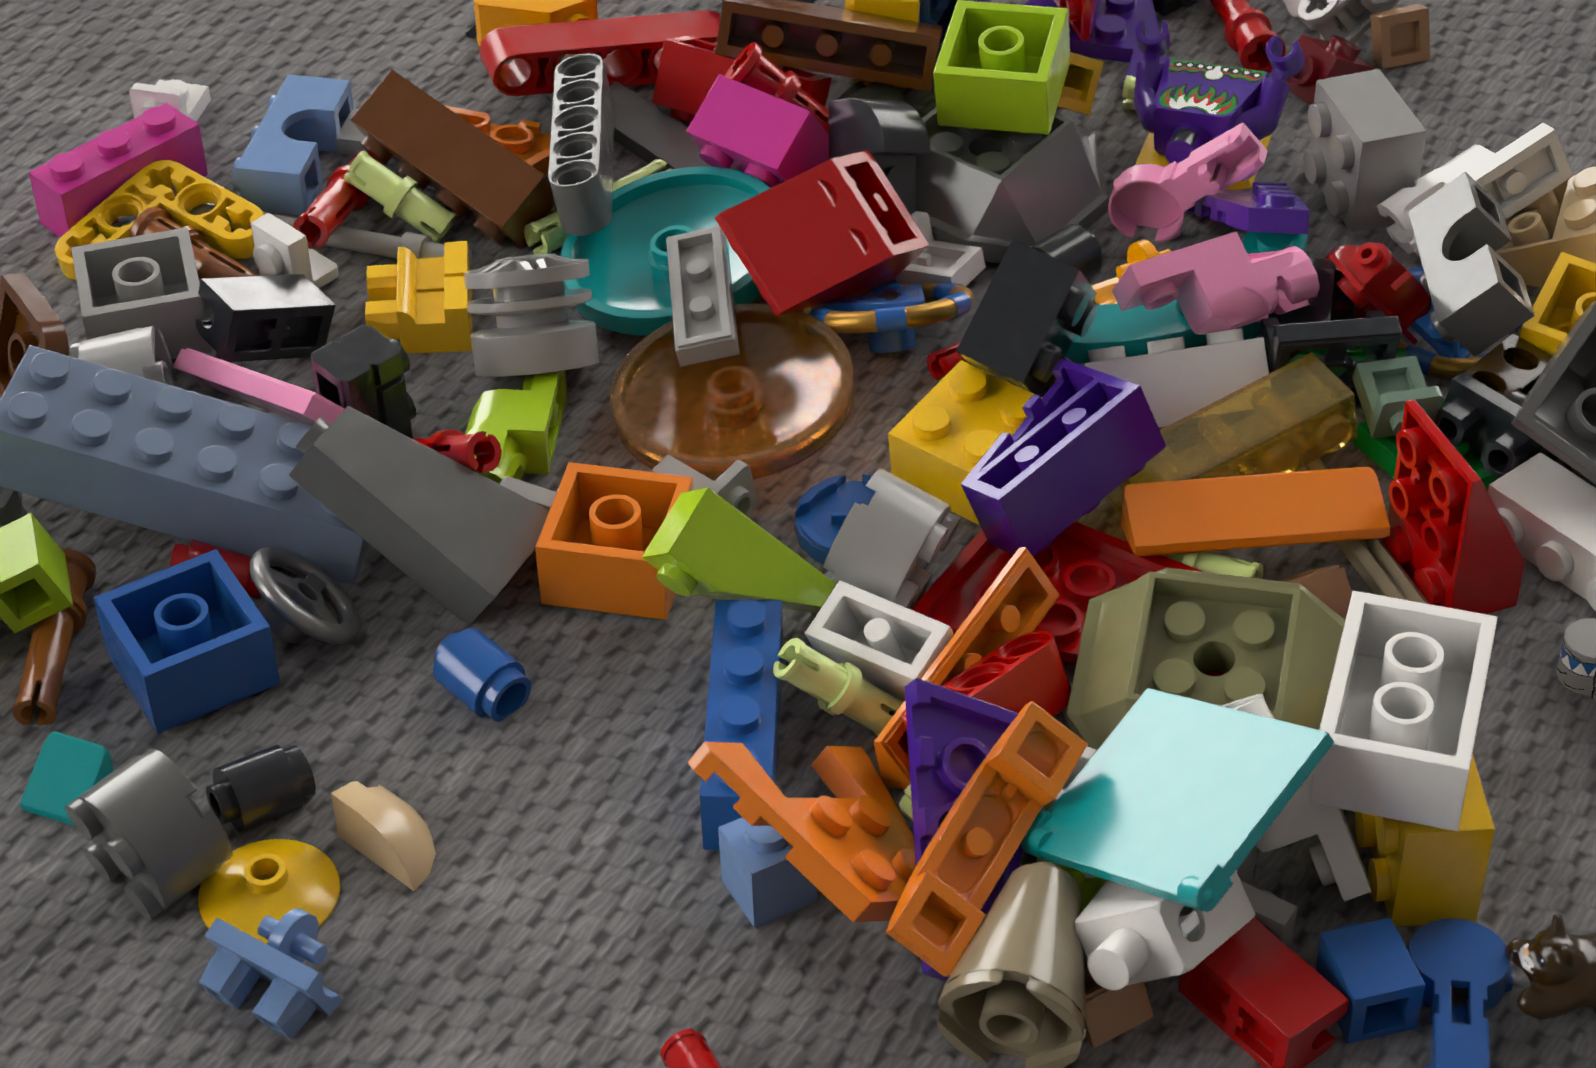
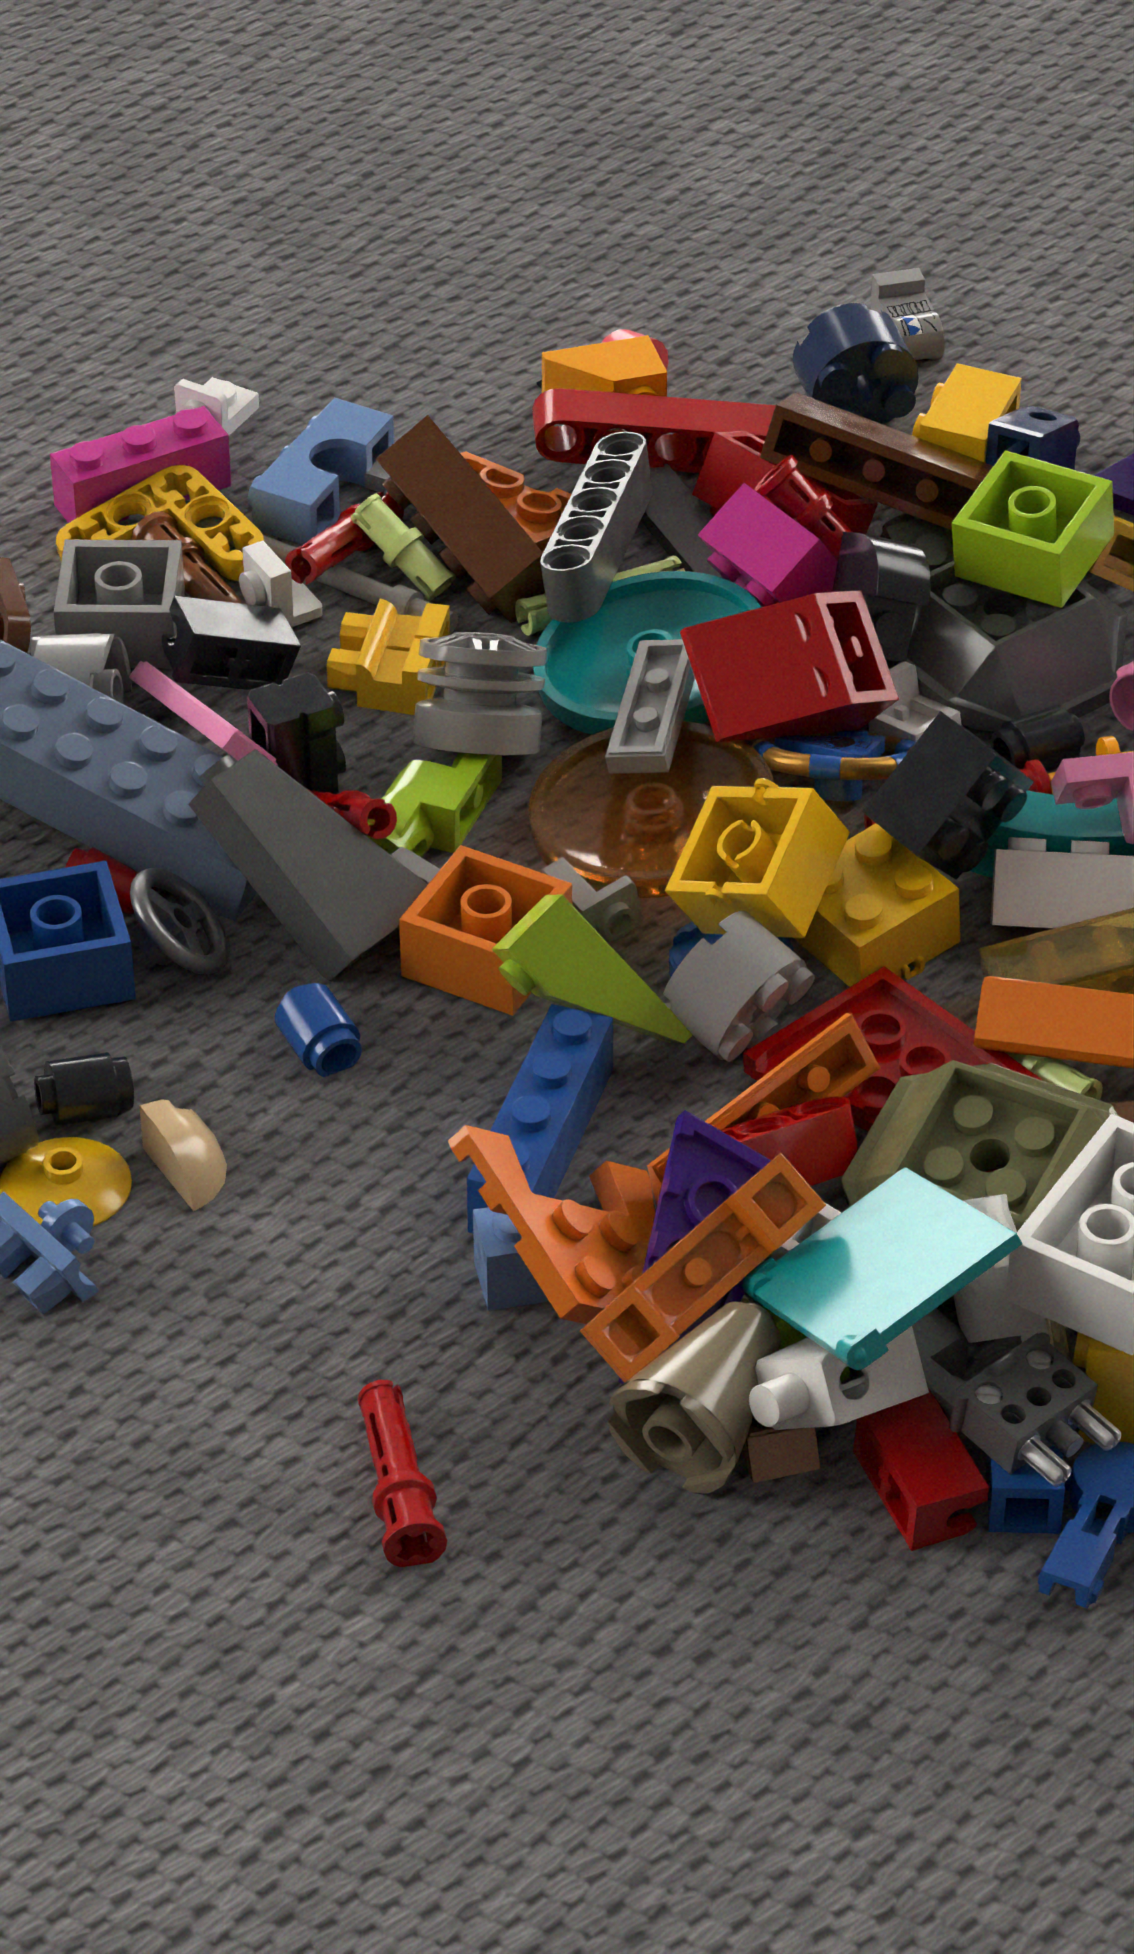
camera: 15 degrees right, 0 degrees up
yellowish green pin [773,638,904,736] -> none
white brick [805,580,954,701] -> none
dark purple wedge [961,358,1166,556] -> none
none -> yellow brick [665,778,850,938]
none -> dark grey piece [949,1332,1121,1487]

